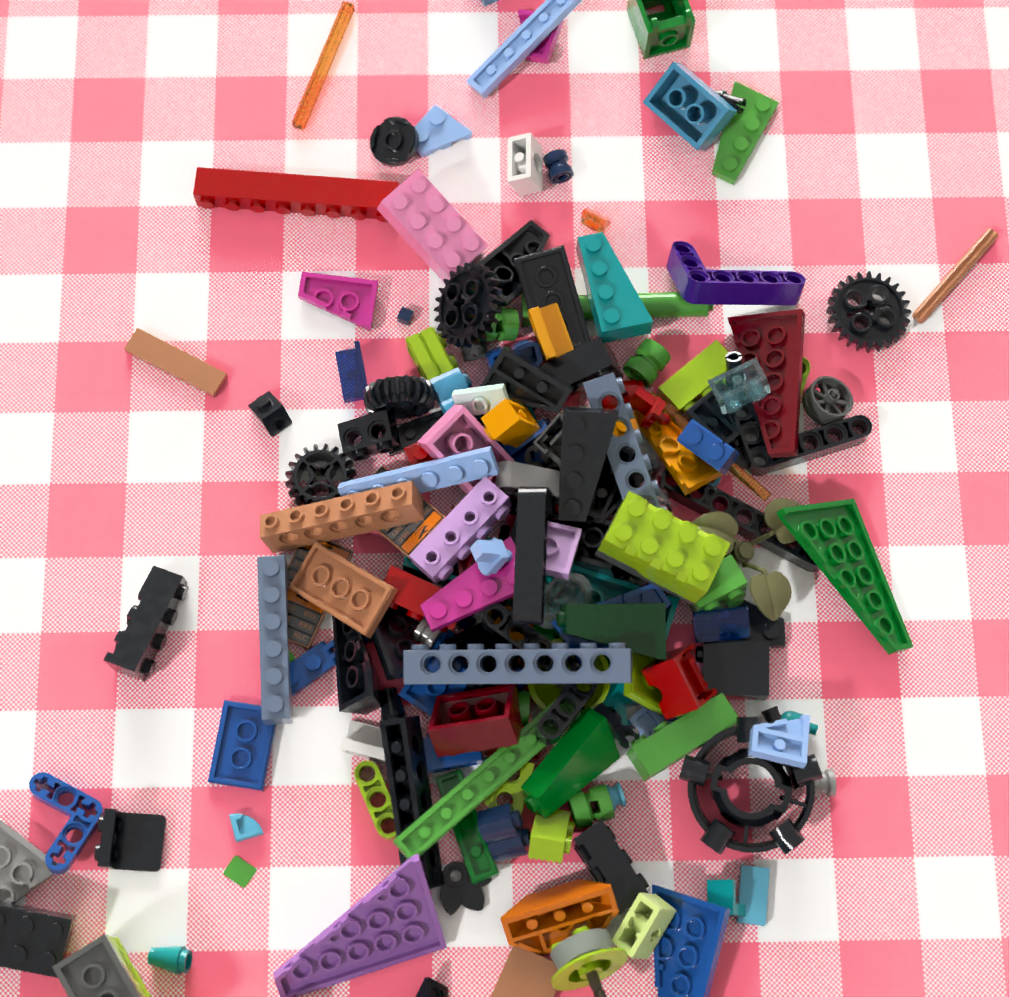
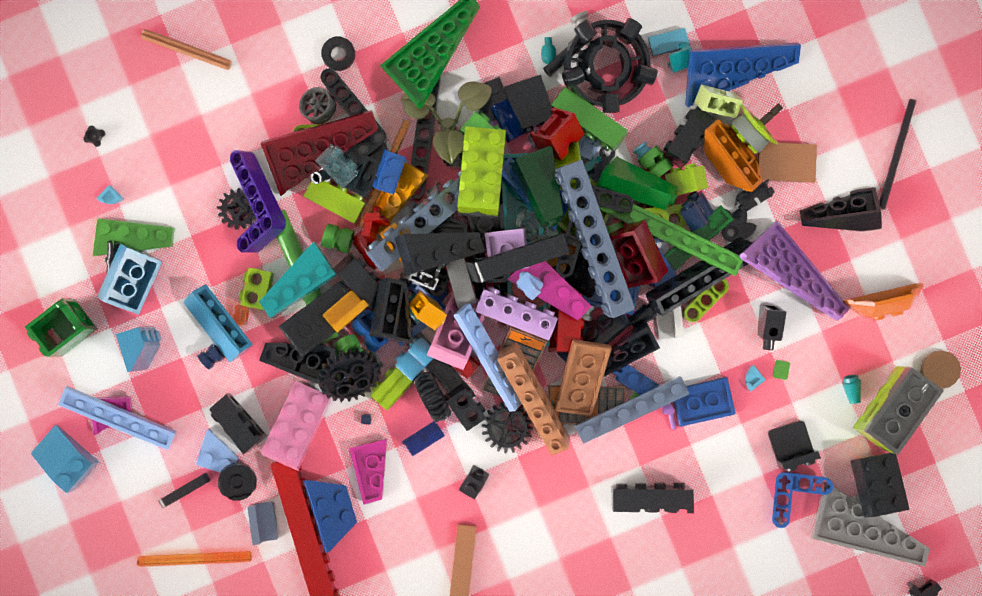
camera: 110 degrees left, 15 degrees up
light aqua plate [452,383,509,416] -> none
white brick [507,132,543,196] -> none
light blue wing [748,715,810,768] -> none
black gear [826,271,912,353] -> none
none -> black plate [83,125,106,147]
none -> medium azure tile [96,185,124,204]
none -> dark azure slope [116,327,161,372]
none -> black beam [158,472,211,509]
none -> dark azure brick [183,284,253,363]
none -> black wedge [209,393,268,455]
none -> black gear [217,188,256,230]
none -> lime brick [239,267,275,310]
none -> sand blue panel [247,501,279,546]
none -> blue wing [303,480,357,553]
none -> black tyre [321,36,355,71]
none -> medium lavender hand [662,404,676,430]
none -> black hinge [734,179,775,212]
none -> black torso [757,304,787,351]

